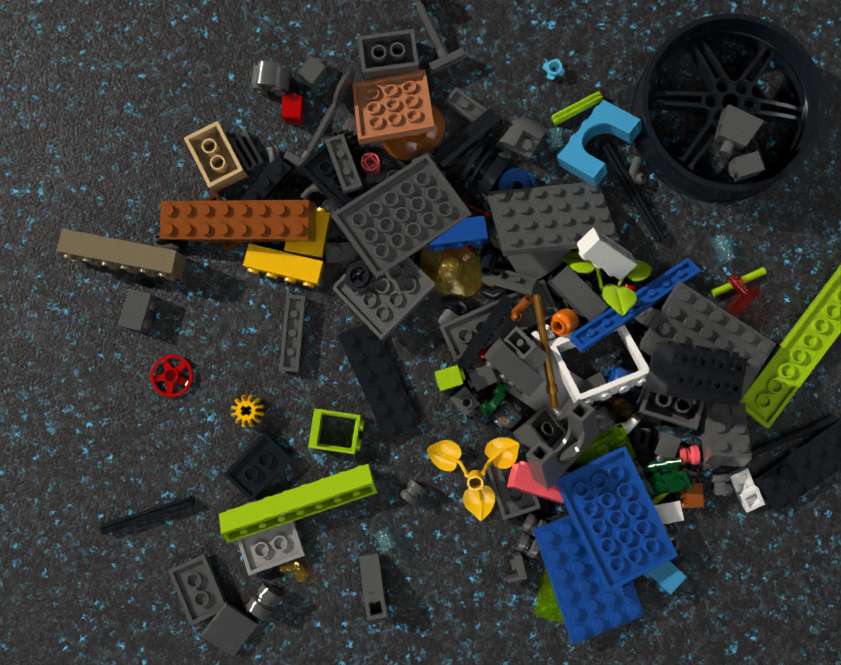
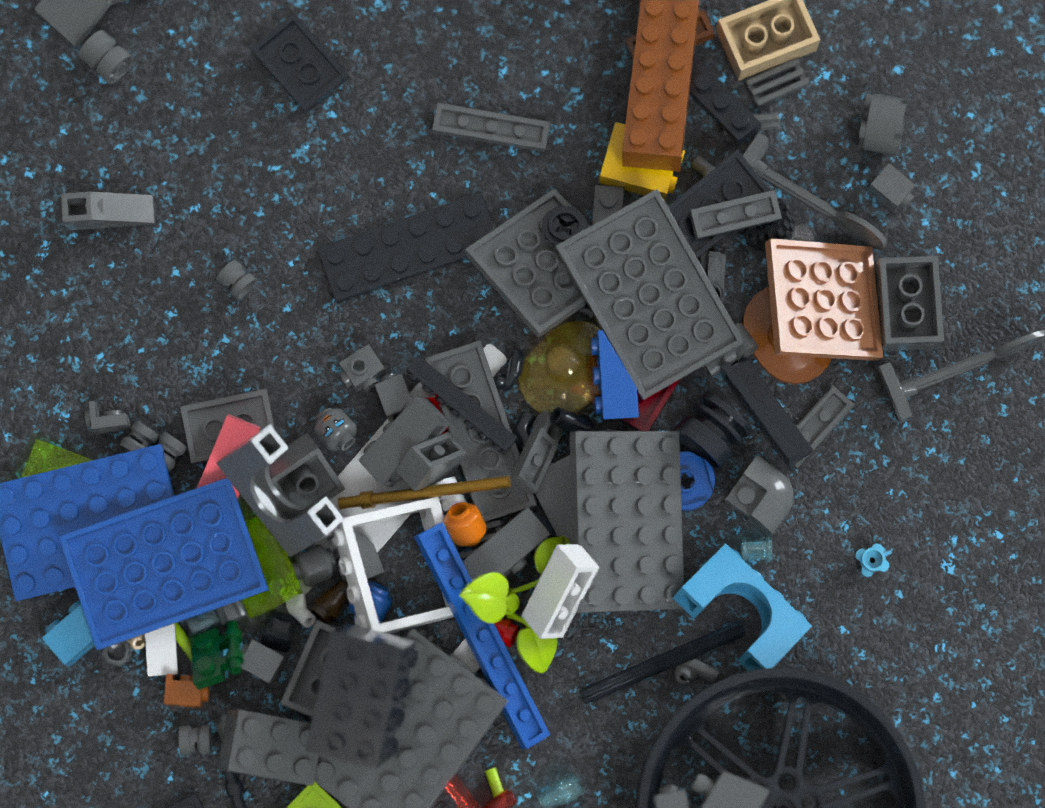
camera: 90 degrees right, 5 degrees down
lime brick [219,464,378,543] -> none
yellow gear [231,395,264,427] -> none
light grey plate [237,521,306,575] -> none
yellow brick [243,244,325,288] -> none
clear yellow arm [280,562,307,582] -> none
red brick [282,93,304,124] -> none
lime window [308,408,365,454] -> none
coral wheel [361,152,380,174] -> none
clear light blue bush [373,527,397,553] -> none
yellow plant [427,437,520,521] -> none
lime brick [434,365,465,392] -> none
dark green plate [480,382,512,417] -> none
dark orange arm [510,295,533,322] -> none
lime axle [551,91,603,125] -> none
coral wheel [675,445,700,465] -> none
white slope [730,466,765,513] -> none

